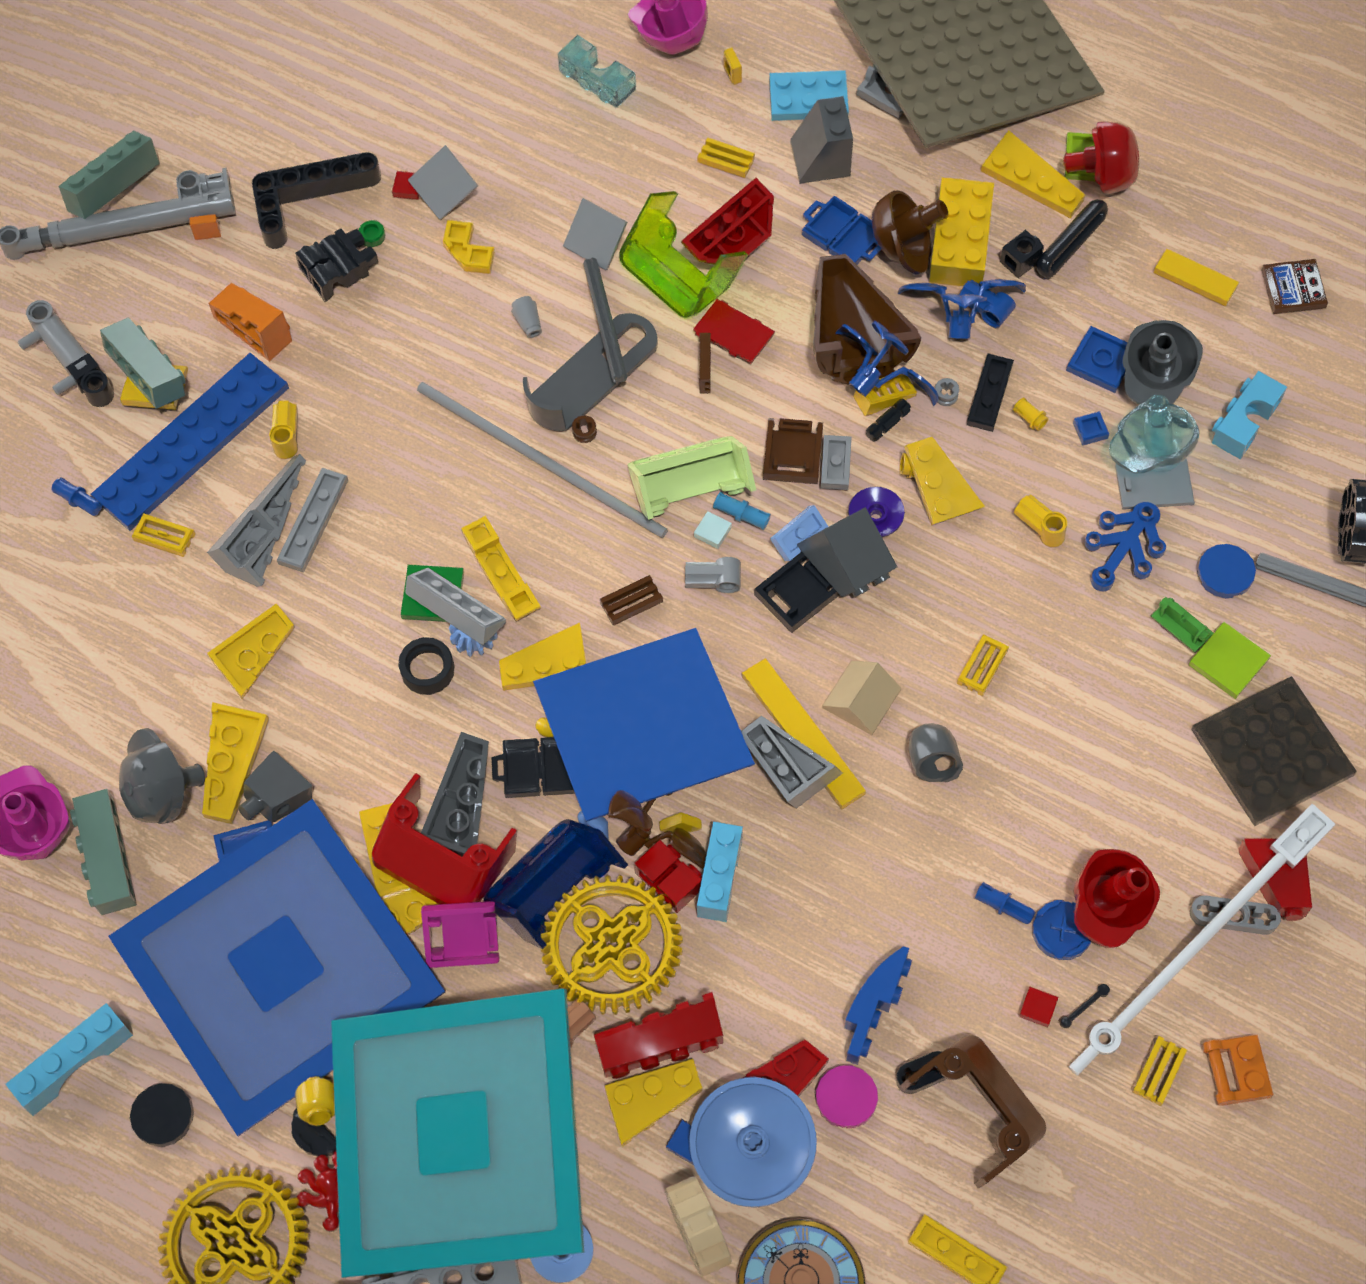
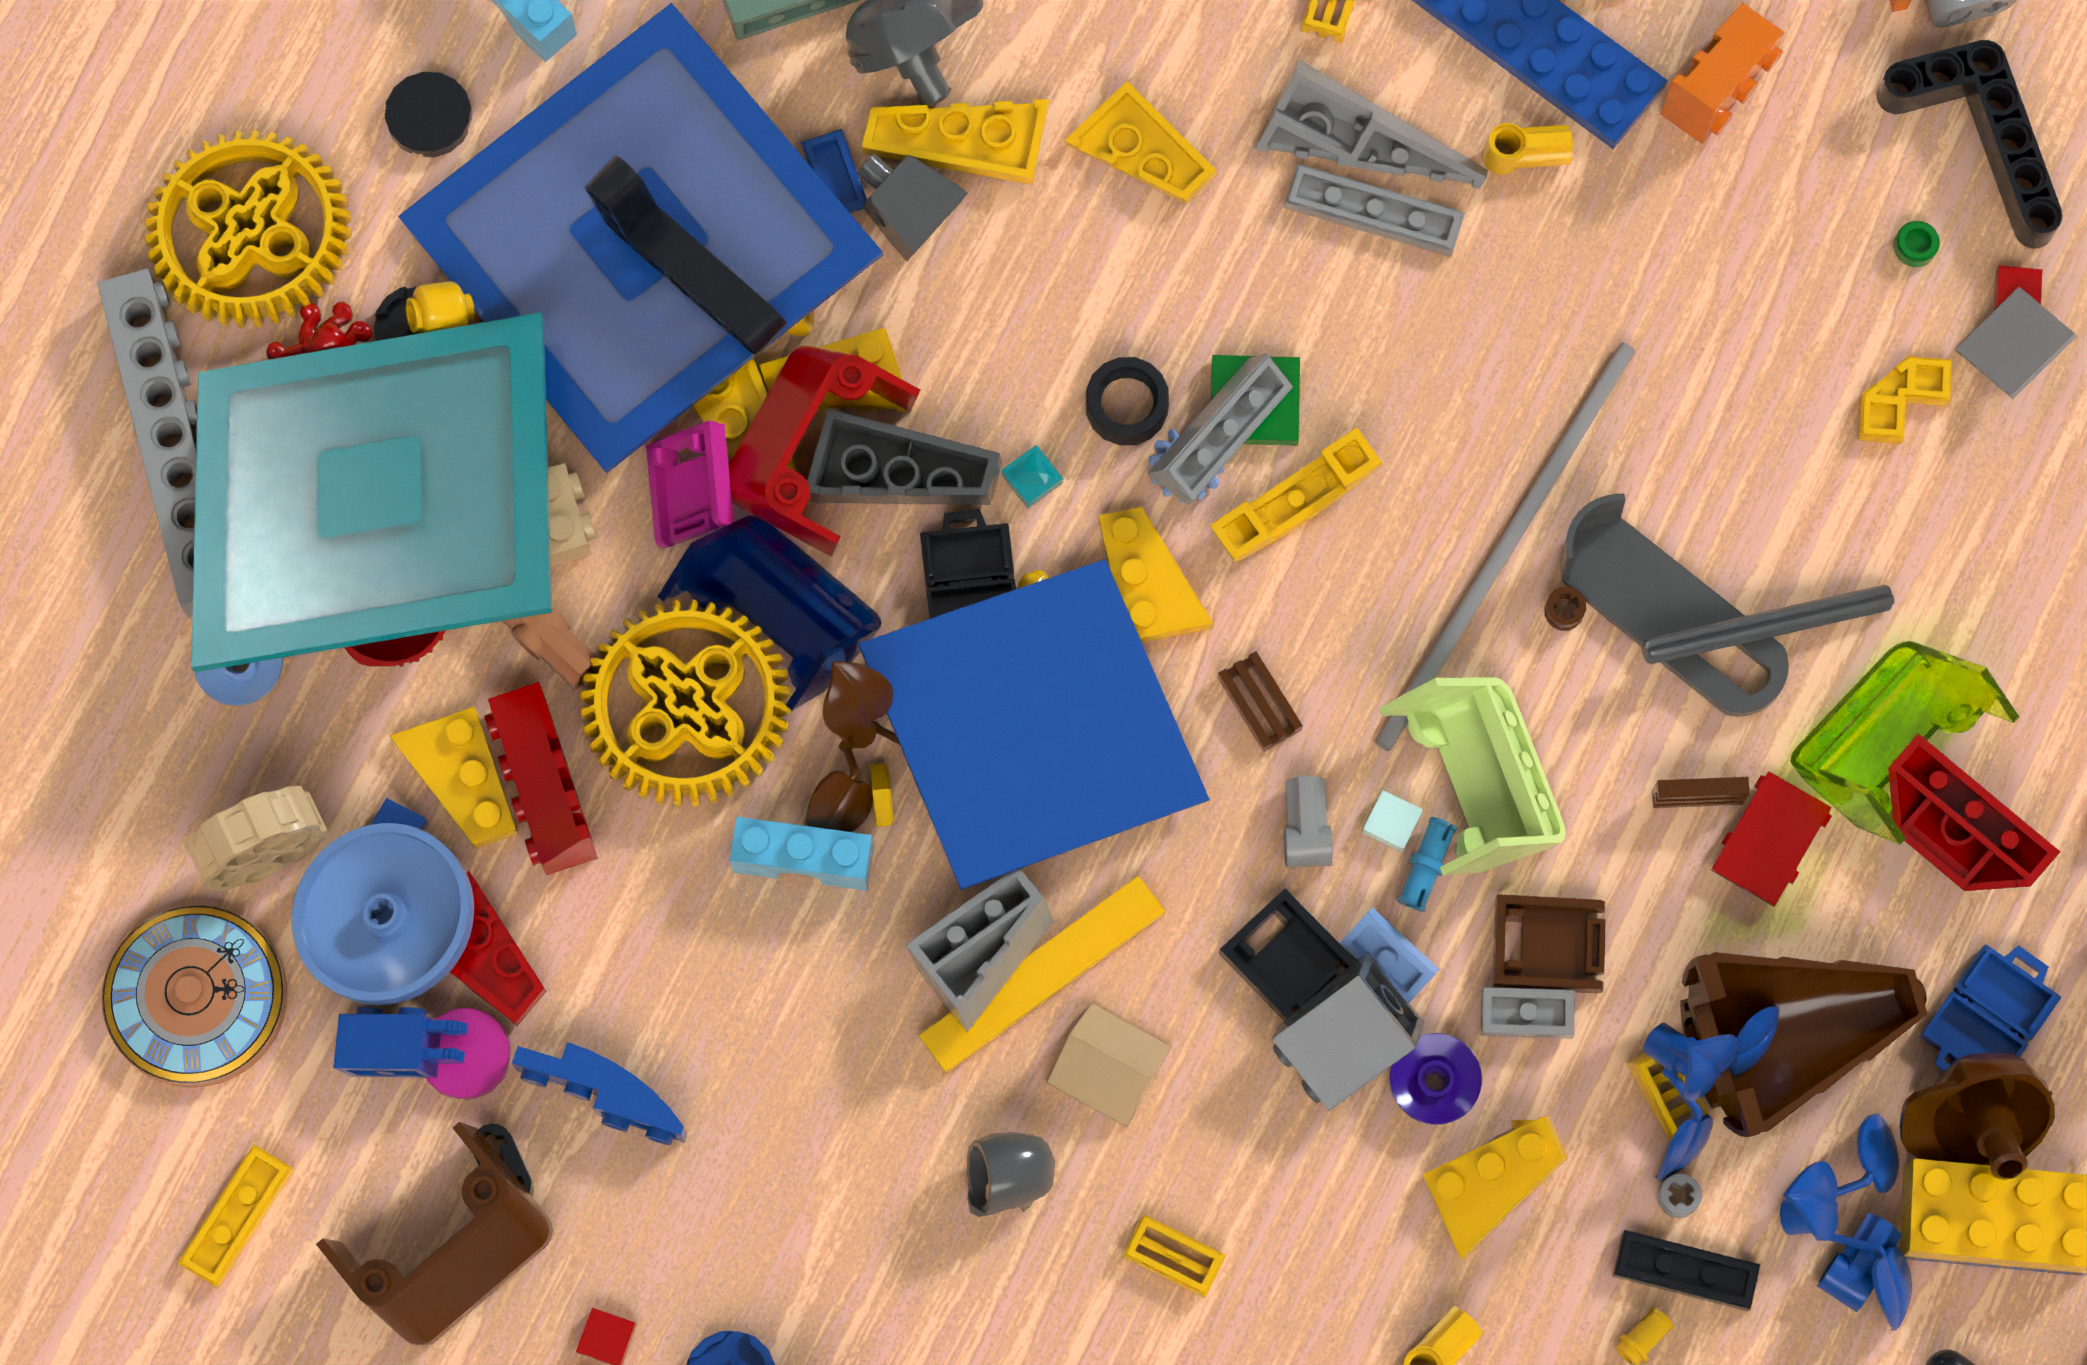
camera: 85 degrees right, 10 degrees up
black hips [295,228,378,302] -> none
light grey cone [511,296,542,338] -> none
light grey piece [563,198,627,270] -> none
red piece [634,840,702,913] -> none
black axle [866,399,911,442] -> none
blue axle [975,882,1035,924] -> none
black brick [1000,229,1044,279] -> none
none -> blue hinge [333,1007,468,1078]
none -> black beam [584,155,787,356]
none -> teal tile [1001,445,1063,508]

